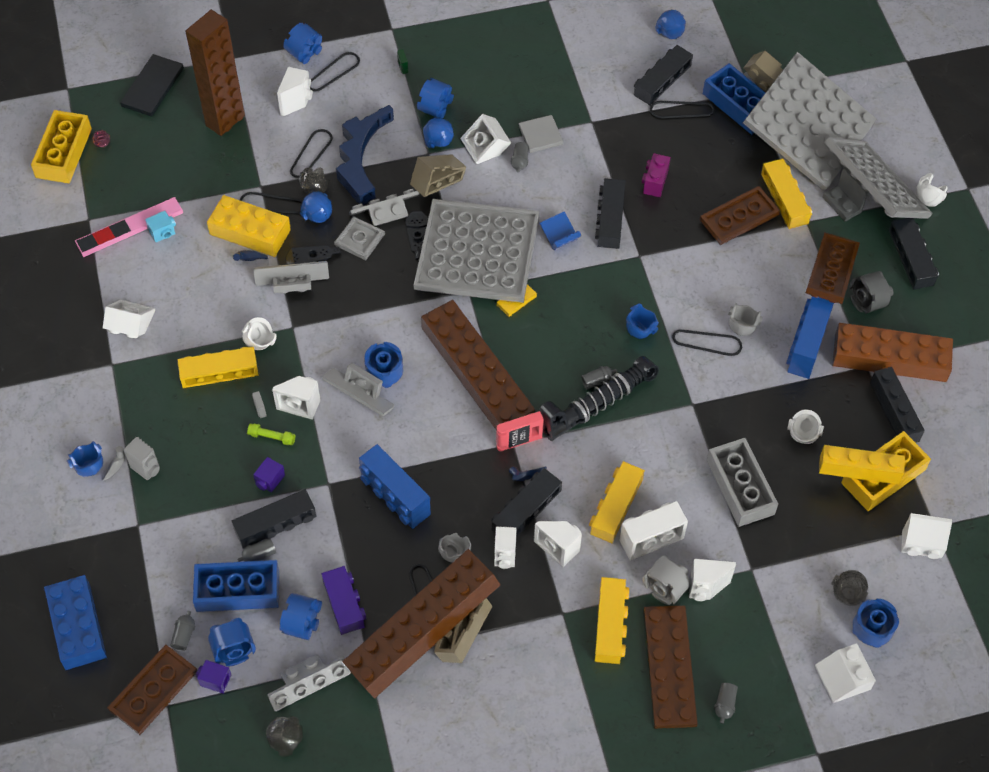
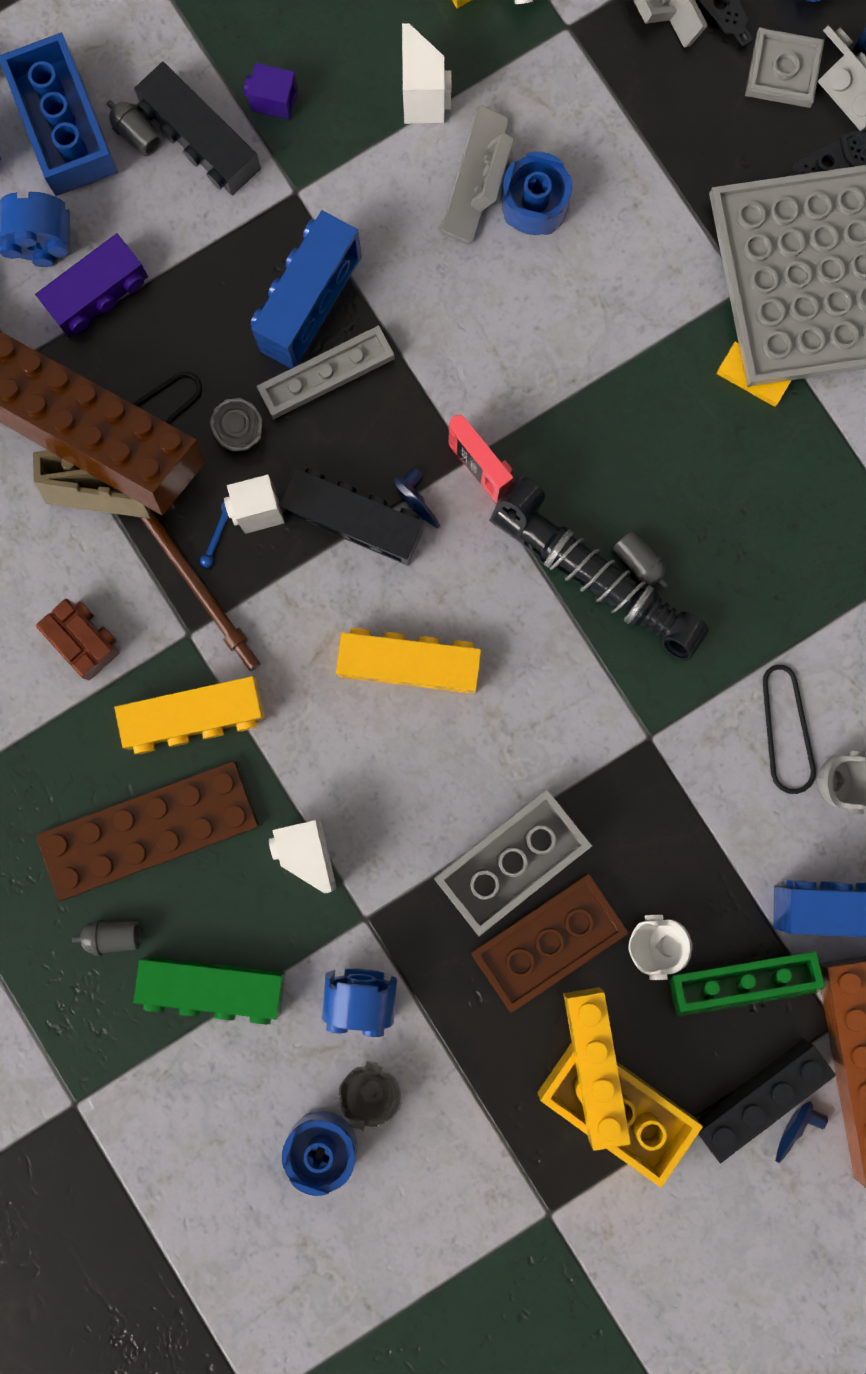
camera: 75 degrees right, 25 degrees up
lime bar [247,423,296,445] -> none
light grey tile [252,391,267,418] -> none
reddish brown brick [421,299,535,431] -> none
white slope [534,521,582,567] -> none
white brick [619,501,688,561] -> none
blue cap [626,303,659,339] -> none
light grey brick [642,556,690,605] -> none
white slope [815,643,876,703] -> none
white slope [901,513,952,559] -> none
none -> copper brick [35,598,119,681]
none -> green brick [133,956,286,1025]
none -> reddish brown bar [140,509,261,672]
none -> blue hinge [200,502,228,568]
none -> light grey plate [257,325,395,420]
none -> blue brick [322,969,397,1037]
none -> reddish brown plate [471,873,629,1014]
none -> green brick [669,951,825,1017]
none -> dark blue bar [775,1101,828,1163]

